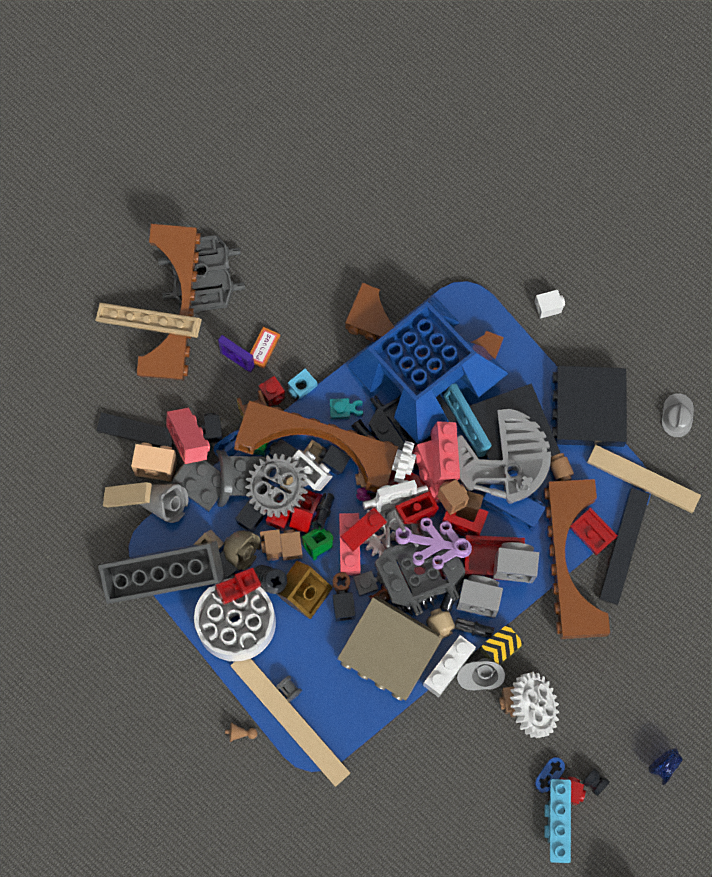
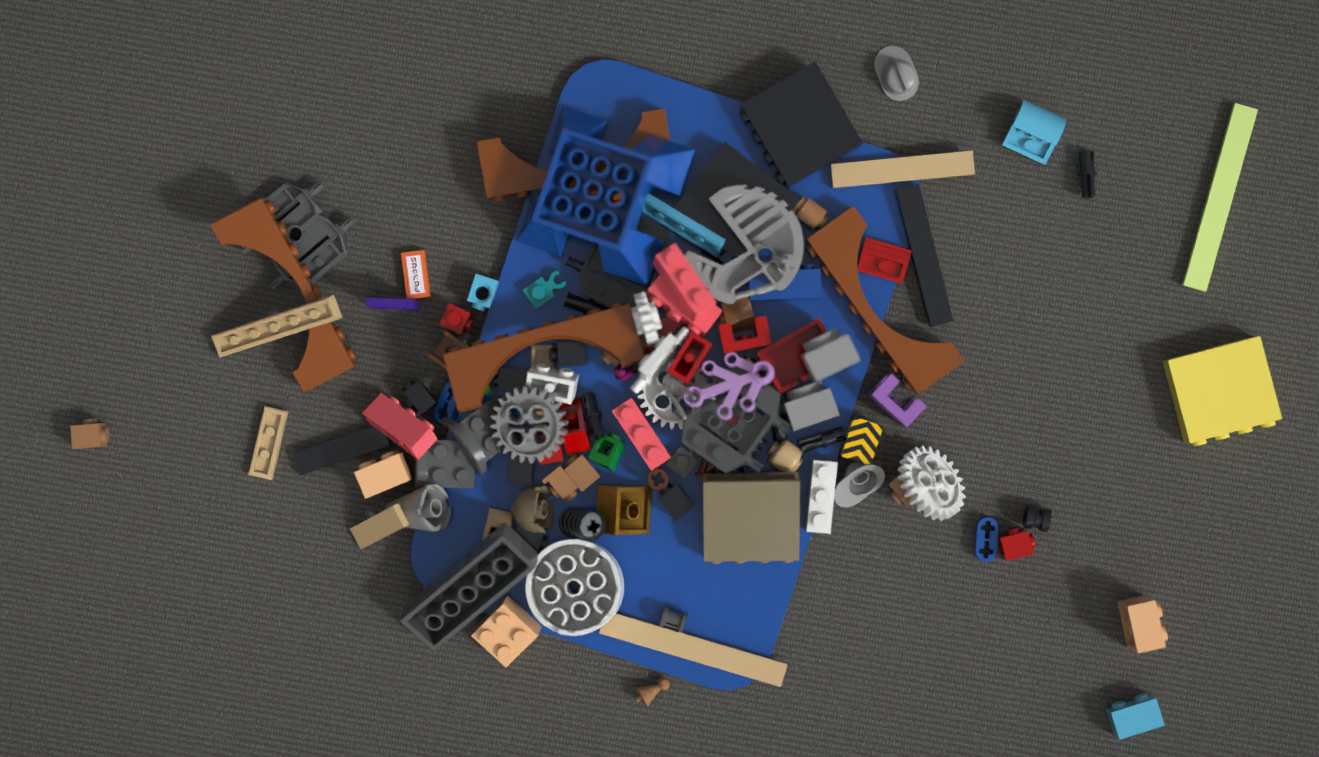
camera: 30 degrees left, 15 degrees up
red slope [215,568,261,605] -> none
red slope [340,507,387,552] -> none
medium nougat brick [437,479,469,515] -> none
white brick [534,290,565,318] -> none
medium azure bracket [544,779,571,863] -> none
clear blue piece [648,748,683,785] -> none
none -> tan tile [248,406,289,480]
none -> light nougat brick [471,595,542,667]
none -> medium lavender panel [867,374,926,427]

